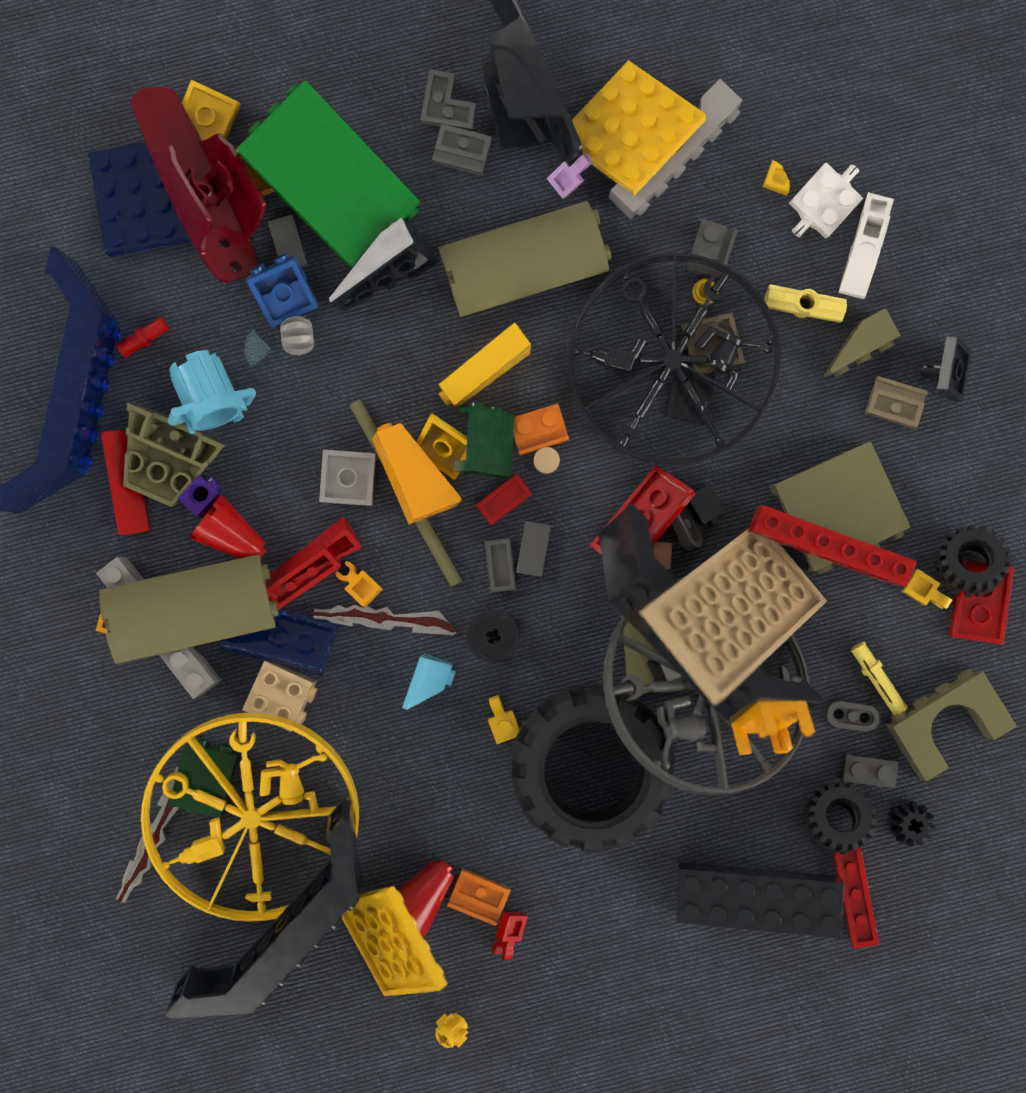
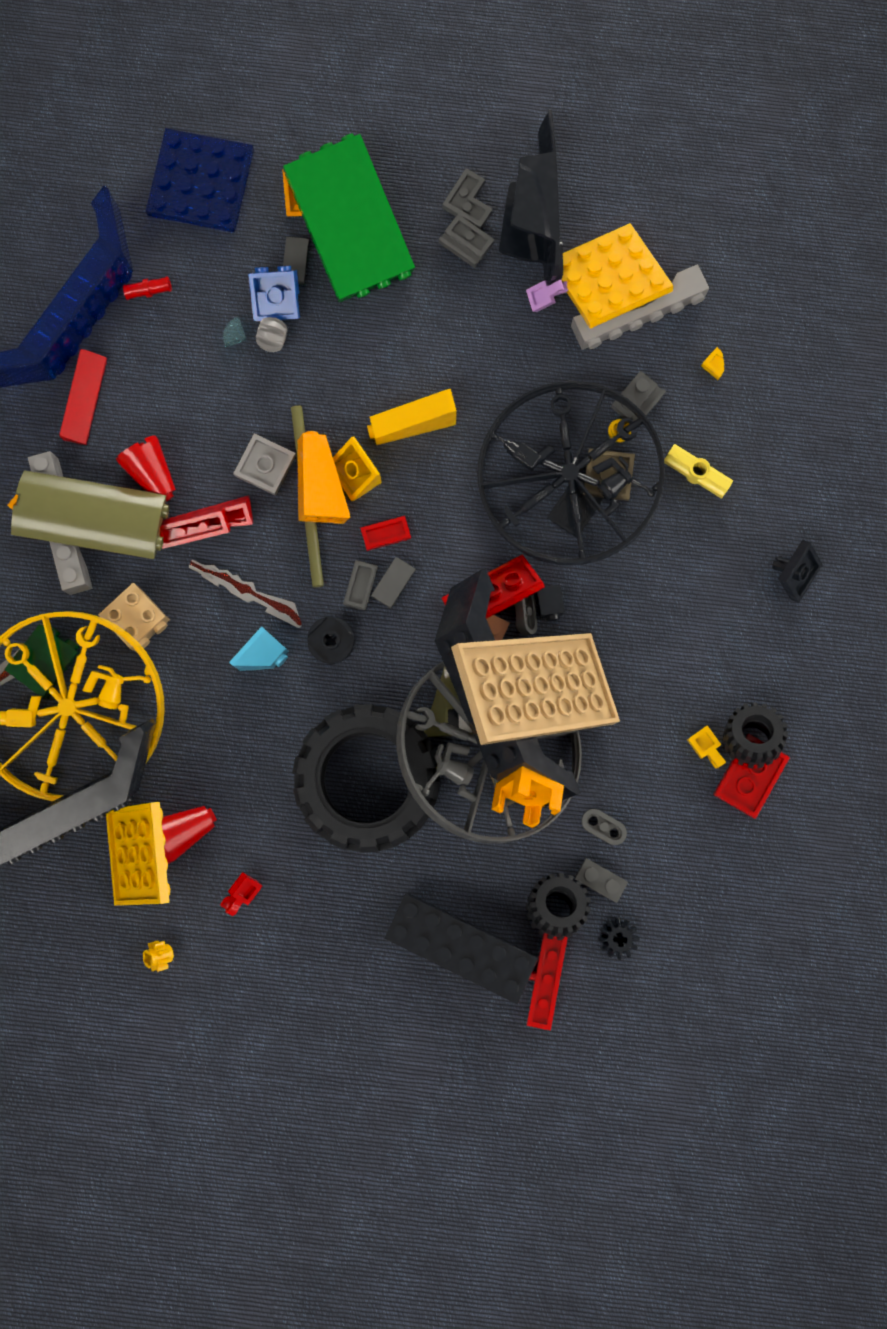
camera: 20 degrees right, 5 degrees down
olive wedge [123,403,225,507] -> none
dark red piece [130,87,266,283] -> none
medium azure container [167,350,256,434] -> none
dark purple brick [177,475,224,518] -> none
yellow plate [182,80,241,140] -> none
clear blue plate [220,610,338,675] -> none
black wedge [329,218,439,311] -> none
light orange plate [335,561,383,608] -> none
olive cylinder [438,201,612,317] -> none
orange plate [447,868,511,926] -> none
dark green panel [454,402,515,478] -> none
yellow plate [488,695,520,744] -> none
orange plate [513,404,569,456] -> none
tan tile [534,447,560,474] -> none
red brick [748,505,917,587] -> none
olive panel [770,441,911,574] -> none
white plate [789,163,863,239] -> none
olive slope [823,308,901,378] -> none
white slope [838,193,894,299] -> none
light yellow pin [850,641,908,715] -> none
dark tan plate [864,376,928,429] -> none
olive arch [885,669,1017,782] -> none

